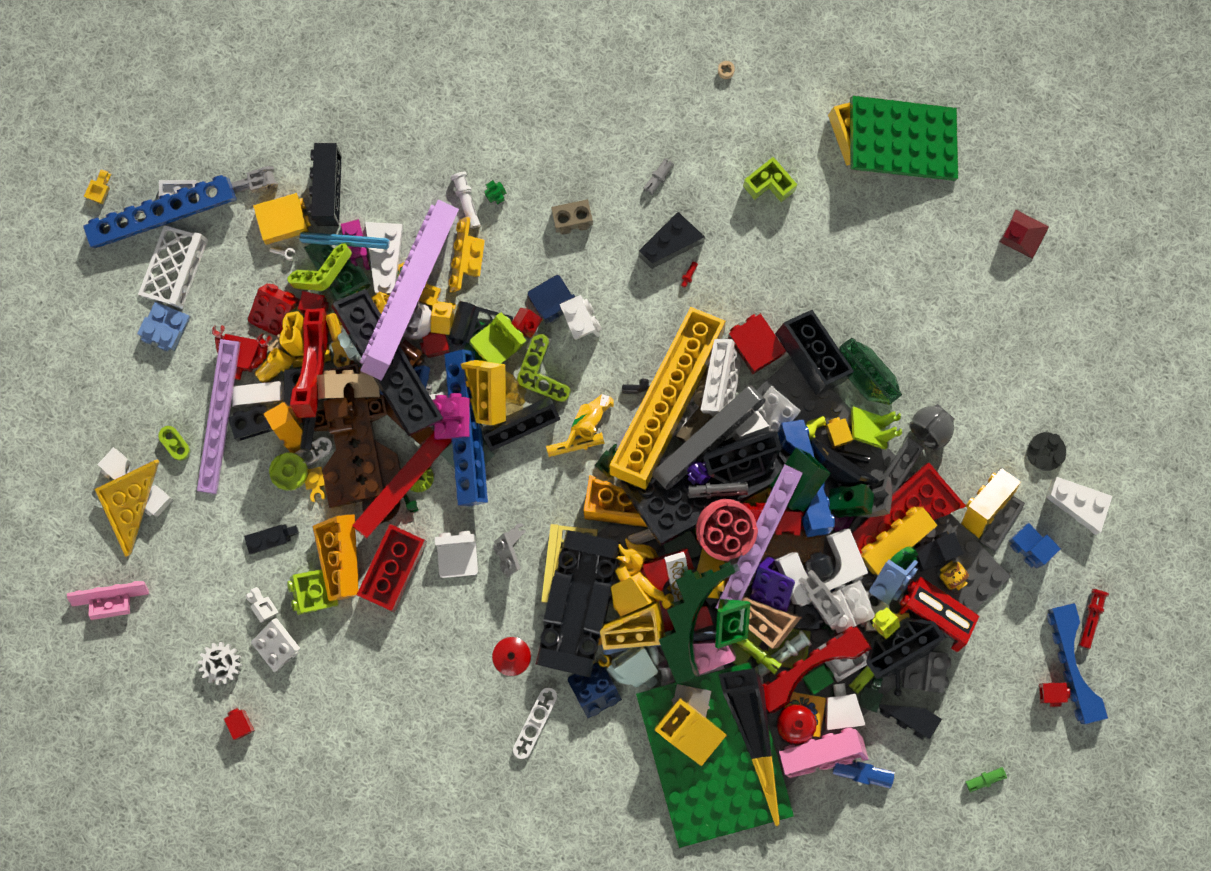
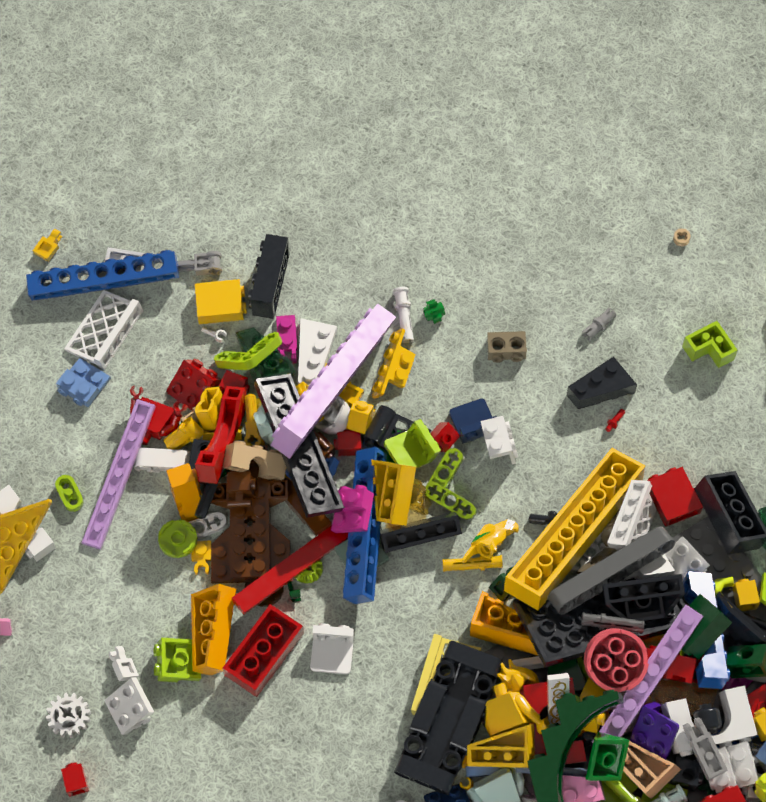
camera: 10 degrees right, 15 degrees down
black brick [228,405,273,442] -> none
black hinge [244,524,299,555] -> none
dark azure axle [299,232,390,249] -> none
red dish [492,637,531,676] -> none
light grey plate [493,523,526,578] -> none
dark purple gear [687,461,711,485] -> none

